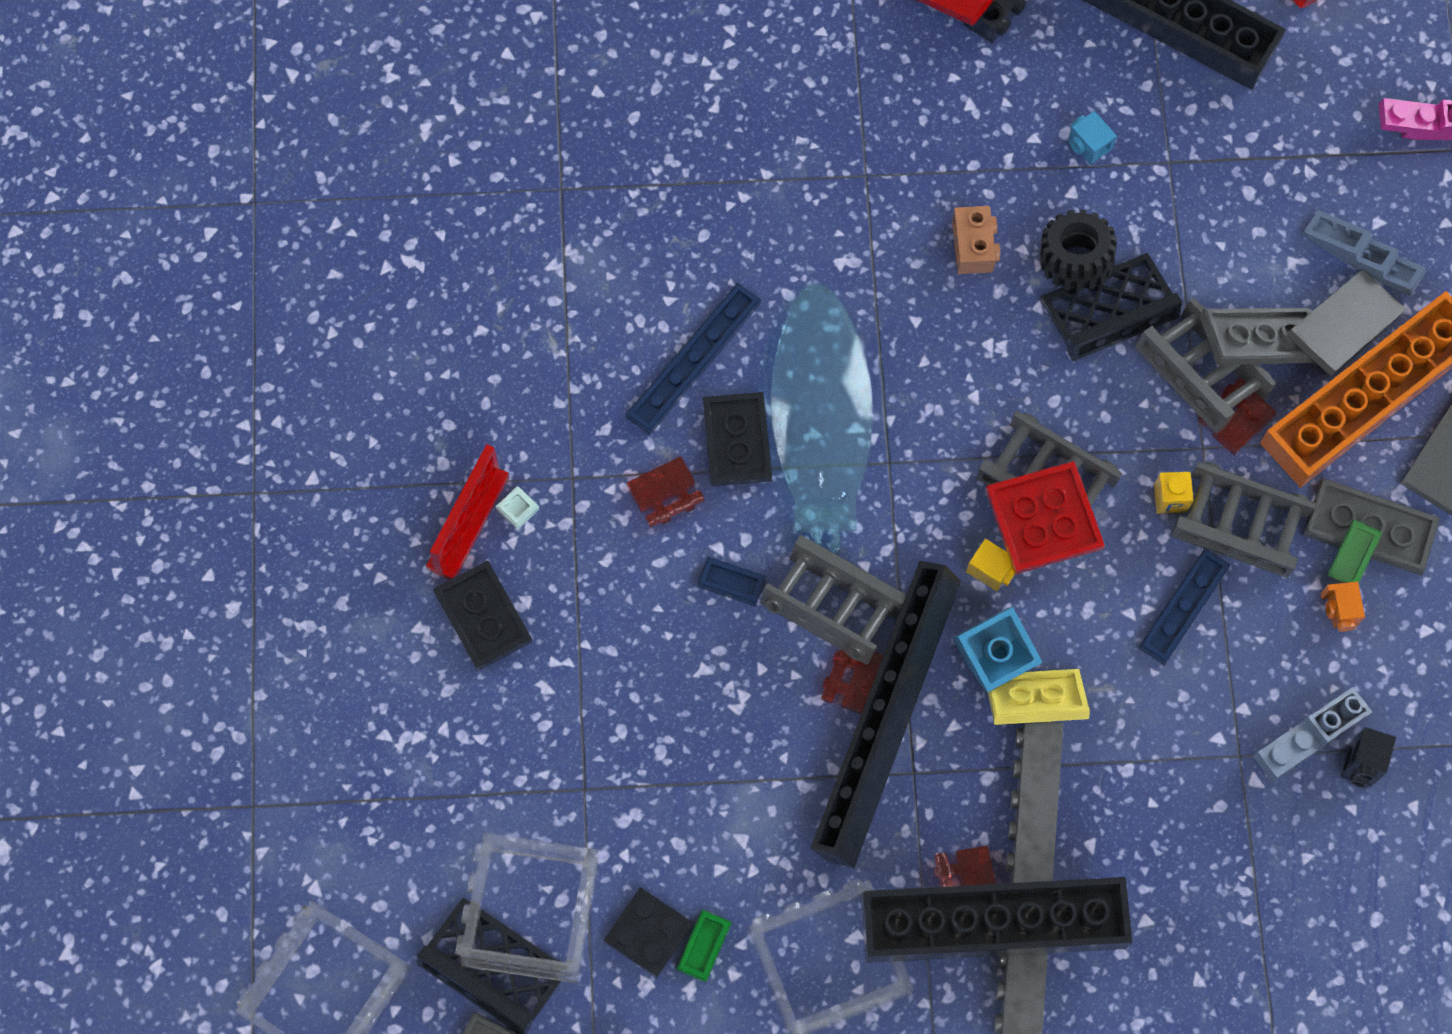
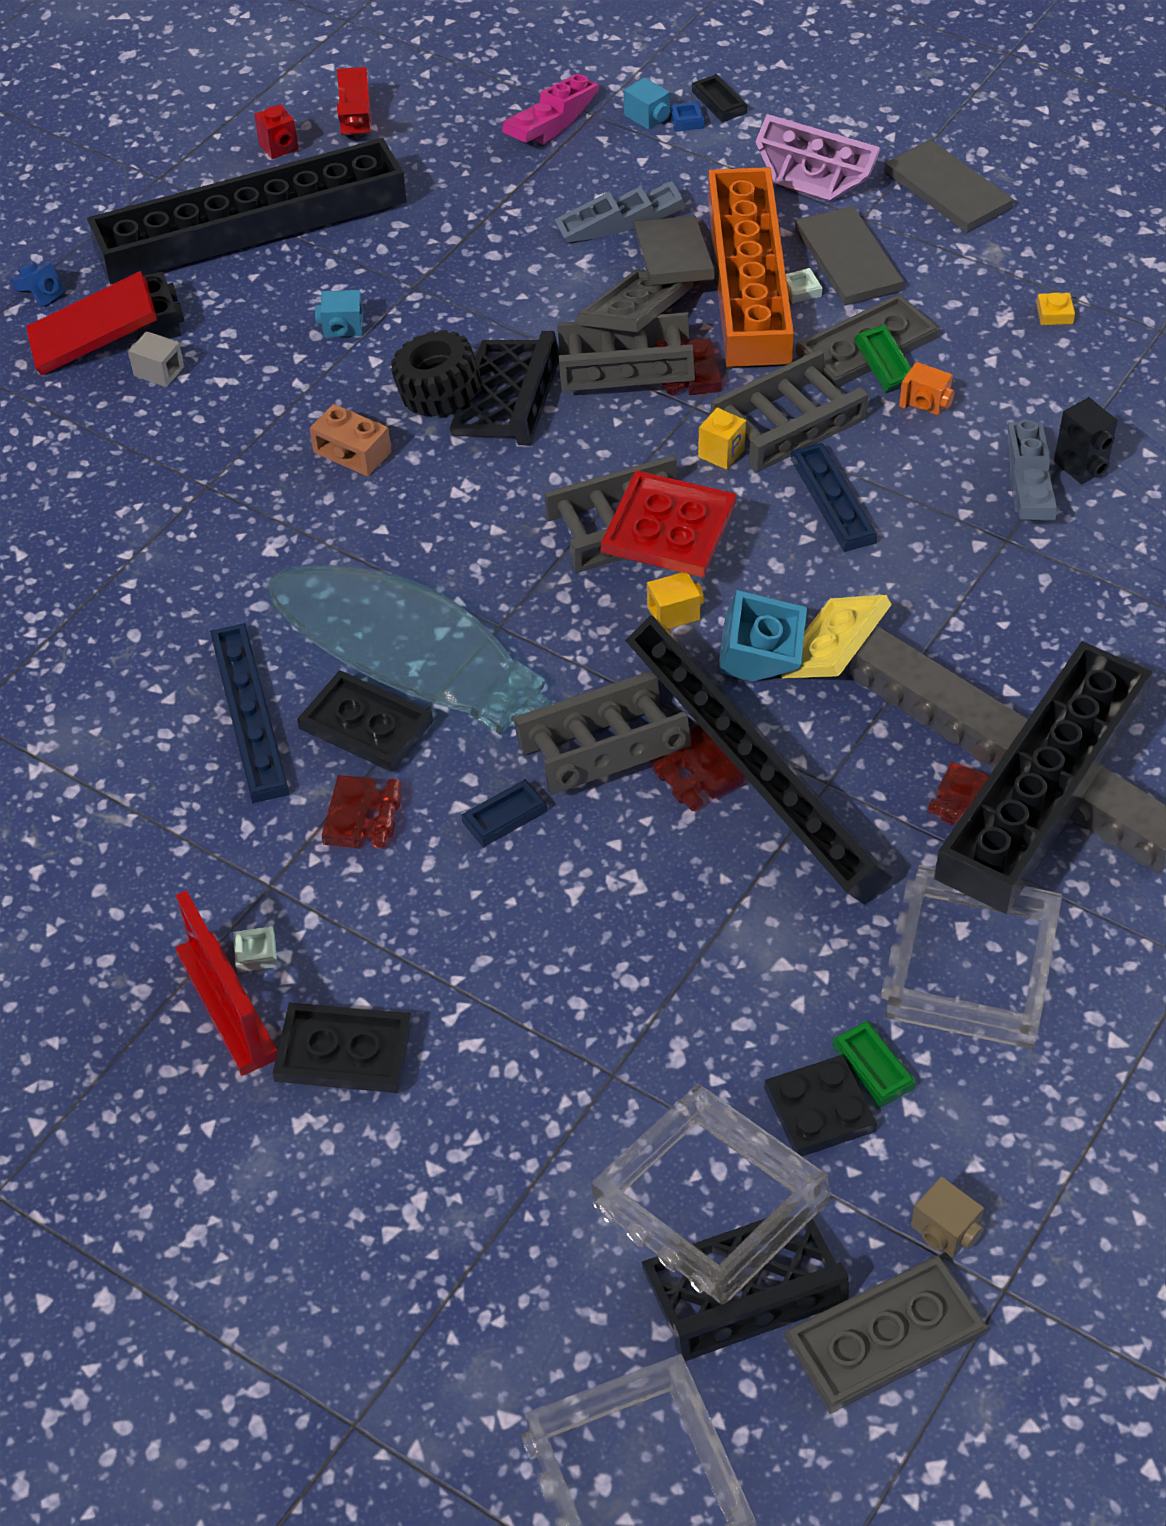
camera: 50 degrees left, 20 degrees down
none -> light grey brick [128,331,184,387]
none -> light aqua tile [786,268,822,304]

